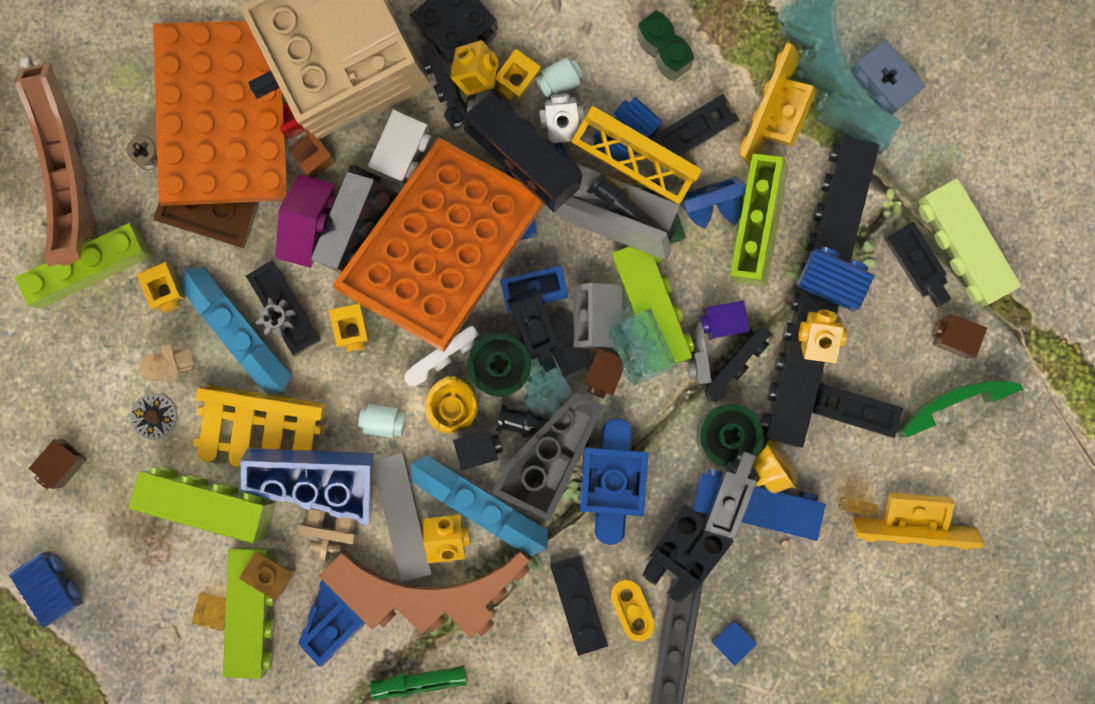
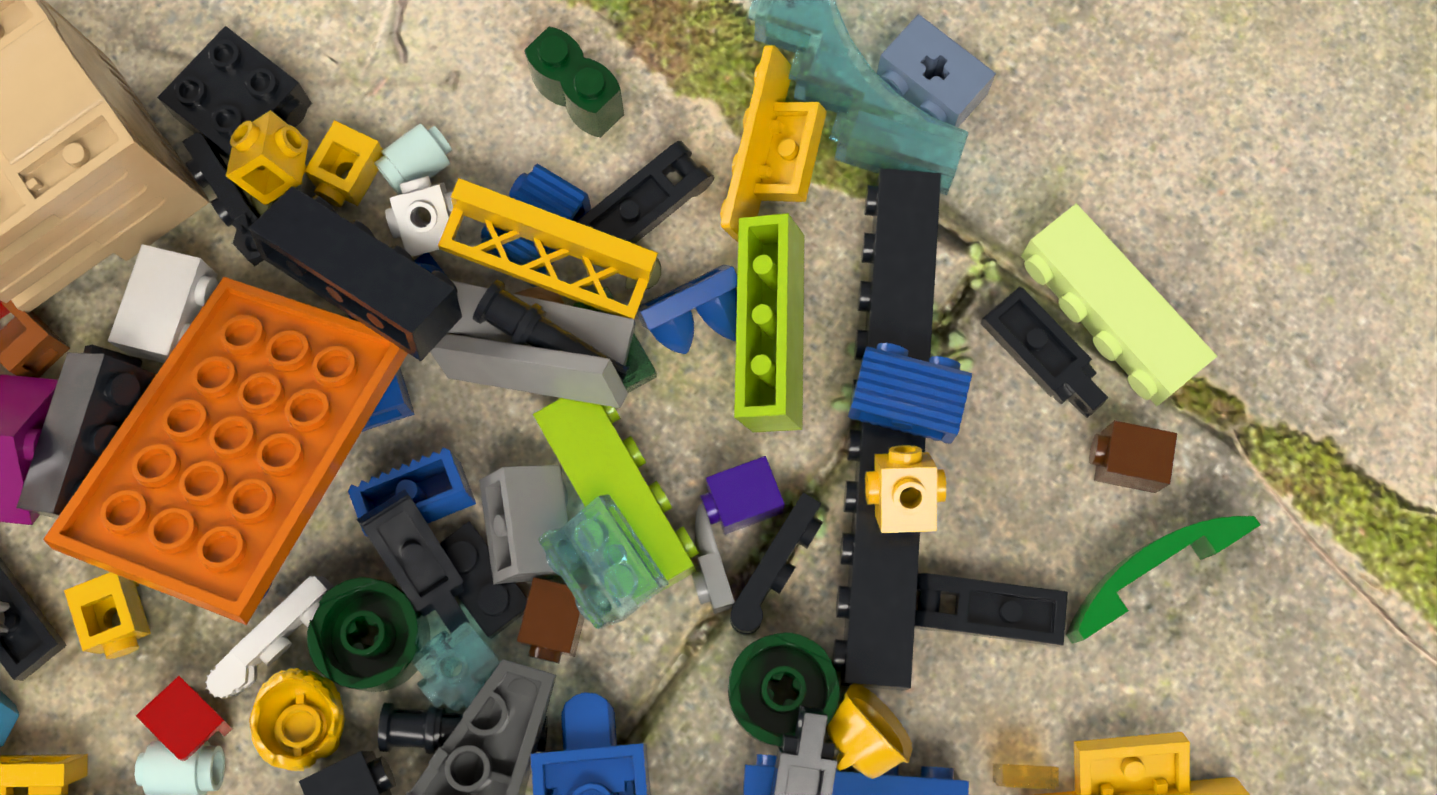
camera: 10 degrees left, 10 degrees down
none -> red panel [136,676,232,761]

